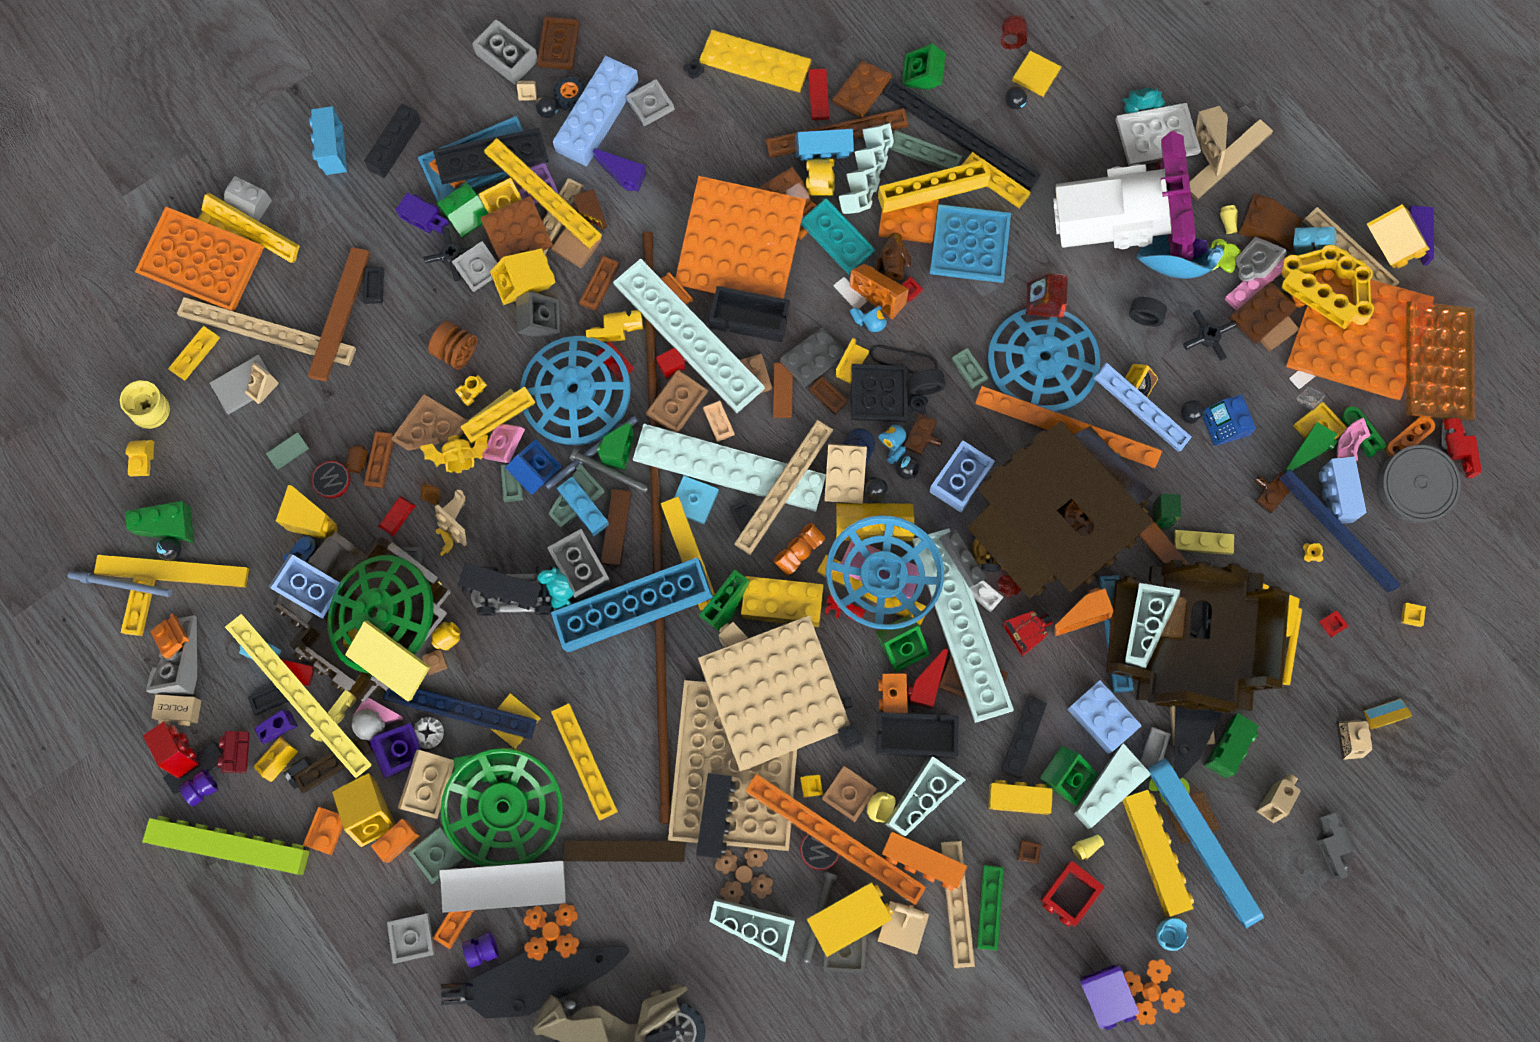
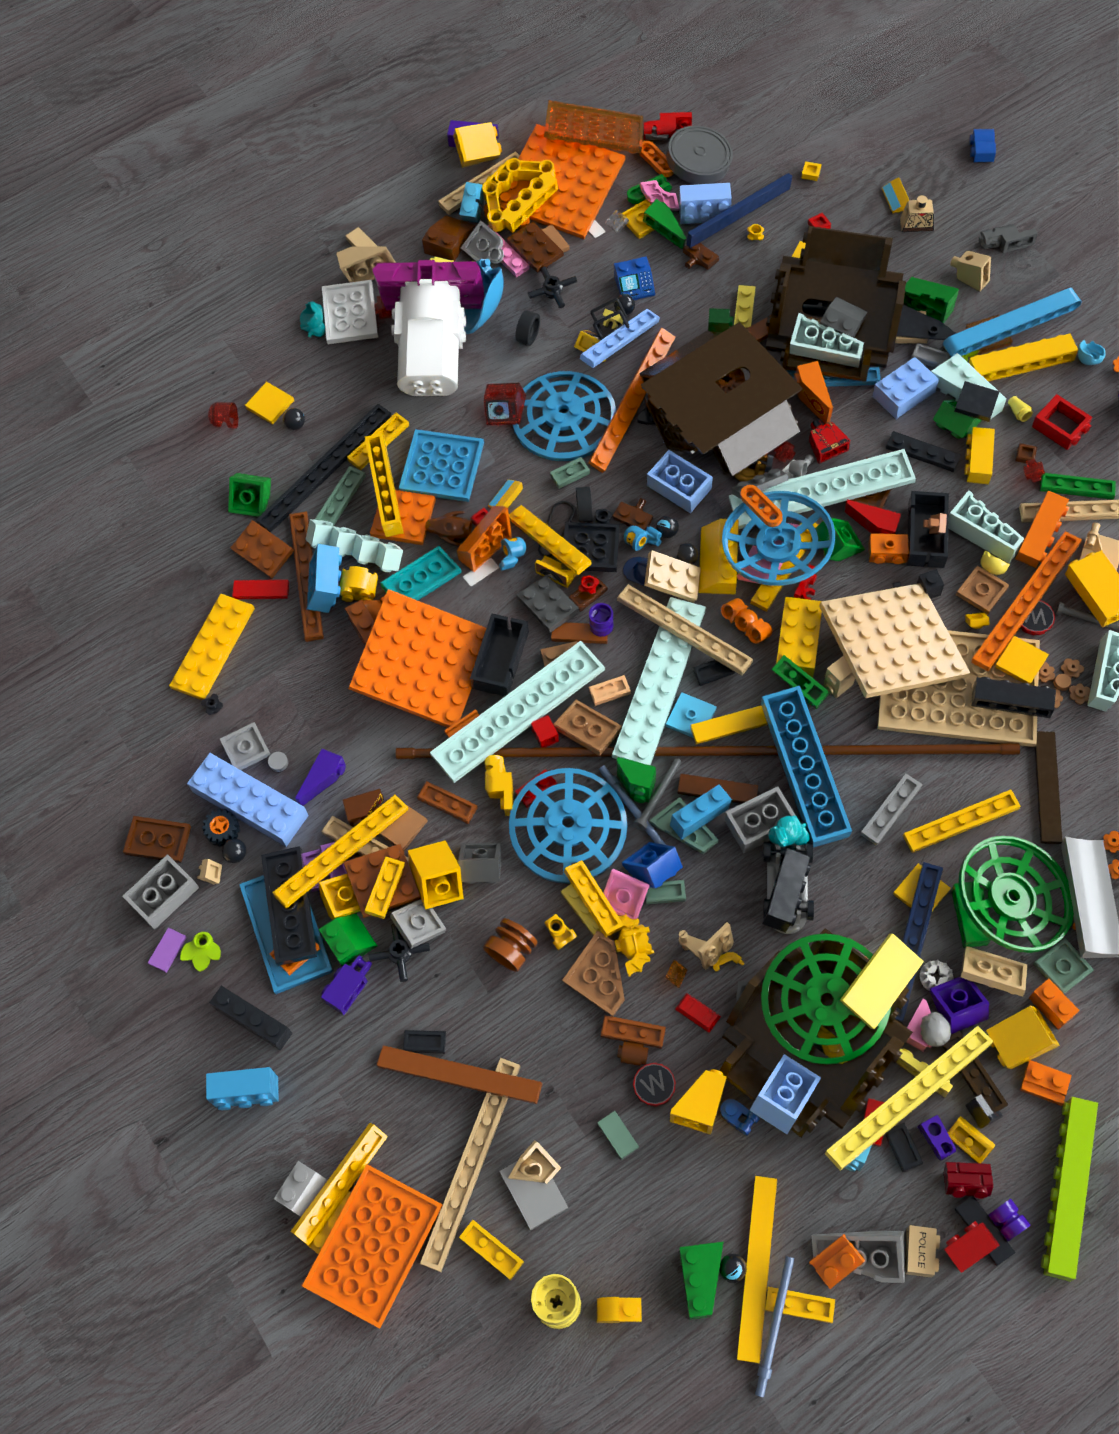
camera: 85 degrees left, 10 degrees down
none -> medium lavender tile [148,928,187,973]
none -> lime plate [180,932,221,972]
none -> light grey tile [268,752,288,772]
none -> yellow plate [365,857,405,919]
none -> yellow slope [488,480,523,508]
none -> yellow plate [509,505,592,575]
none -> red plate [578,575,599,594]
none -> dark purple wheel [589,603,614,637]
none -> black piece [590,298,630,340]
none -> light yellow tile [603,309,623,330]
none -> orange plate [741,485,782,527]
none -> light grey bar [789,454,814,477]
none -> dark grey slope [820,297,868,338]
none -> light grey plate [860,774,923,846]
none -> nougat tile [923,513,947,535]
none -> black tile [954,381,1000,422]
none -> blue brick [969,129,996,162]
none -> yellow tile [995,636,1049,684]
none -> clear red gear [1023,459,1045,483]

